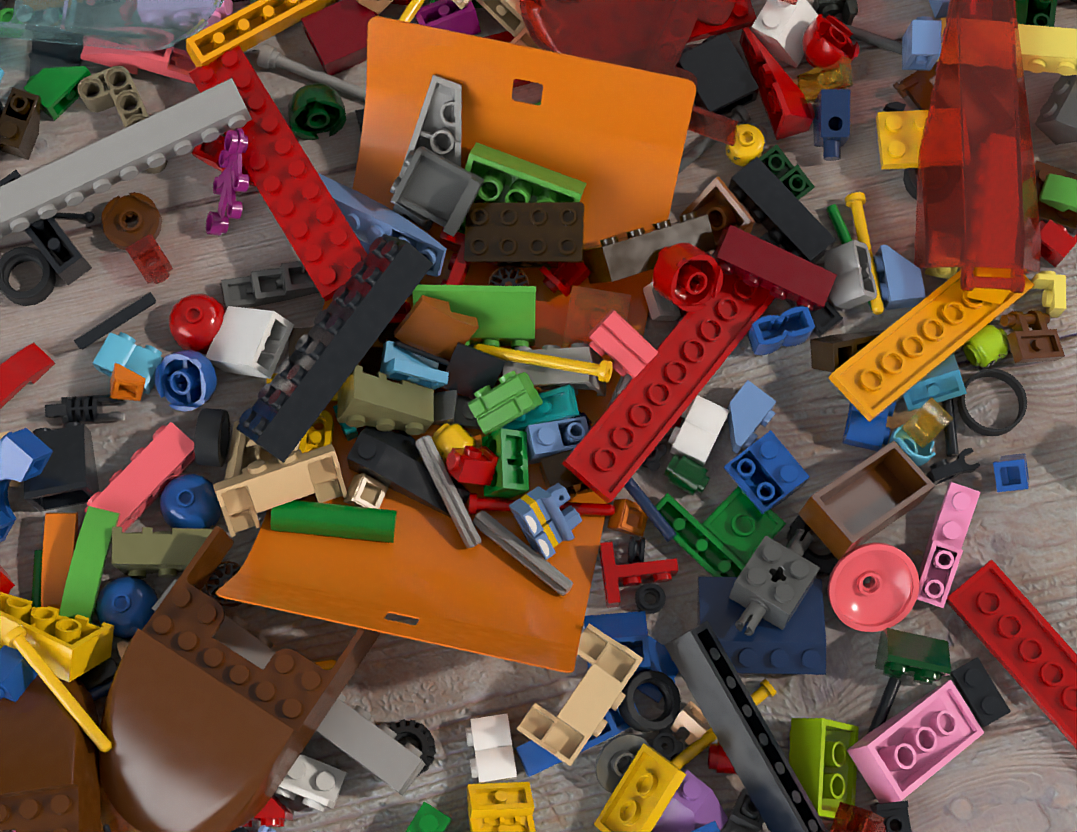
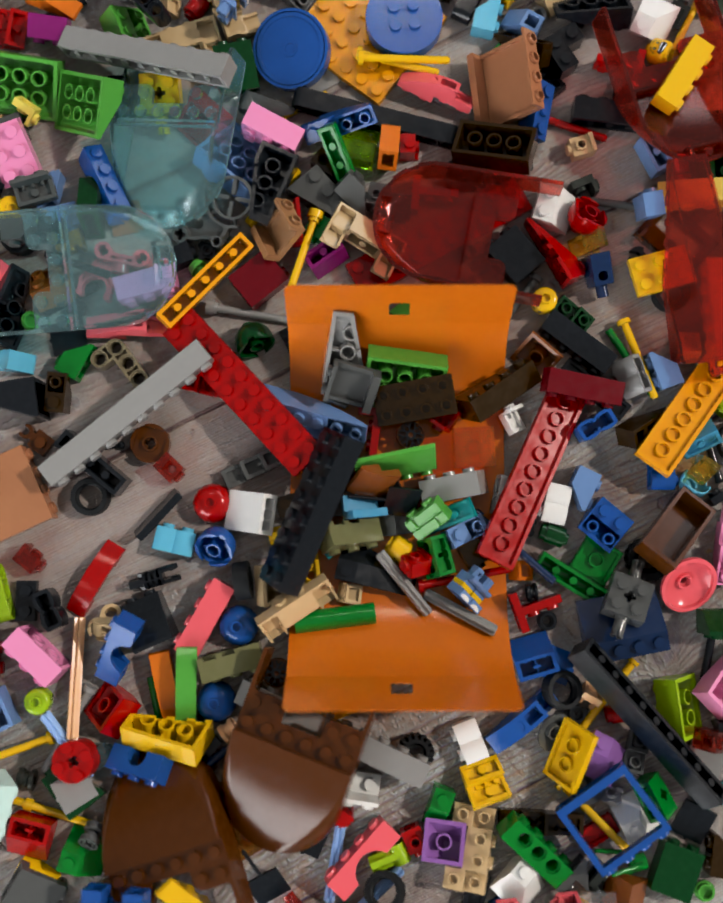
camera: 10 degrees left, 10 degrees up
yellow bar [3,626,112,753] -> none
orange slope [110,363,145,401] -> none
magenta plant [206,128,249,236] -> none
yellow bar [473,344,613,382] -> none
tan bracket [516,623,643,767] -> none
coral brick [588,309,658,378] -> none
red brick [653,243,723,312] -> none

